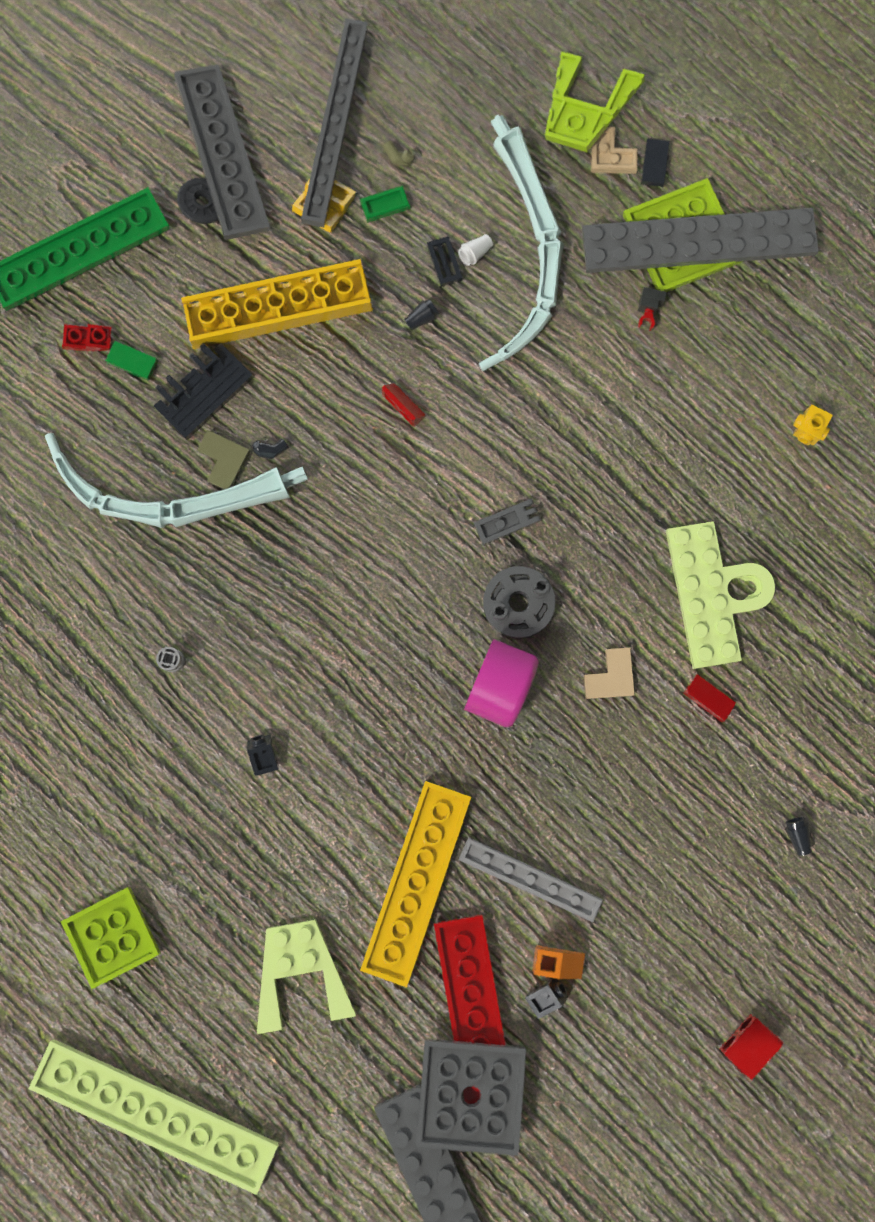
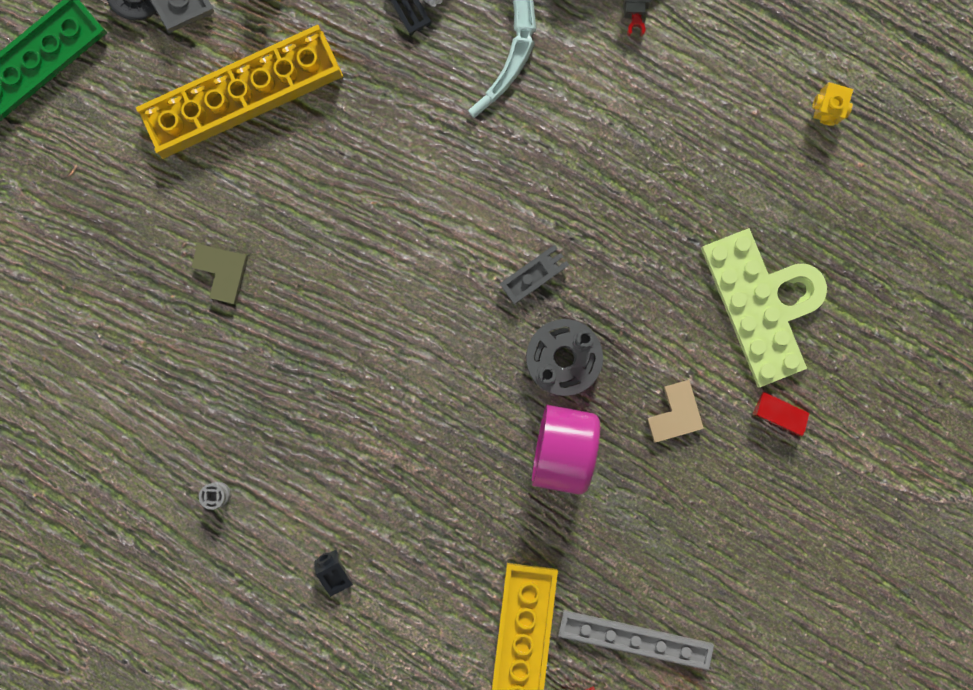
camera: 10 degrees left, 5 degrees up
light aqua animal [45,433,308,528] -> none
red slope [62,324,112,351] -> none
green tile [105,341,158,381] -> none
black hinge [154,343,254,440] -> none
black arm [252,438,289,459] -> none
red slope [382,384,426,427] -> none
black cone [404,299,439,331] -> none
black cone [785,817,812,856] -> none

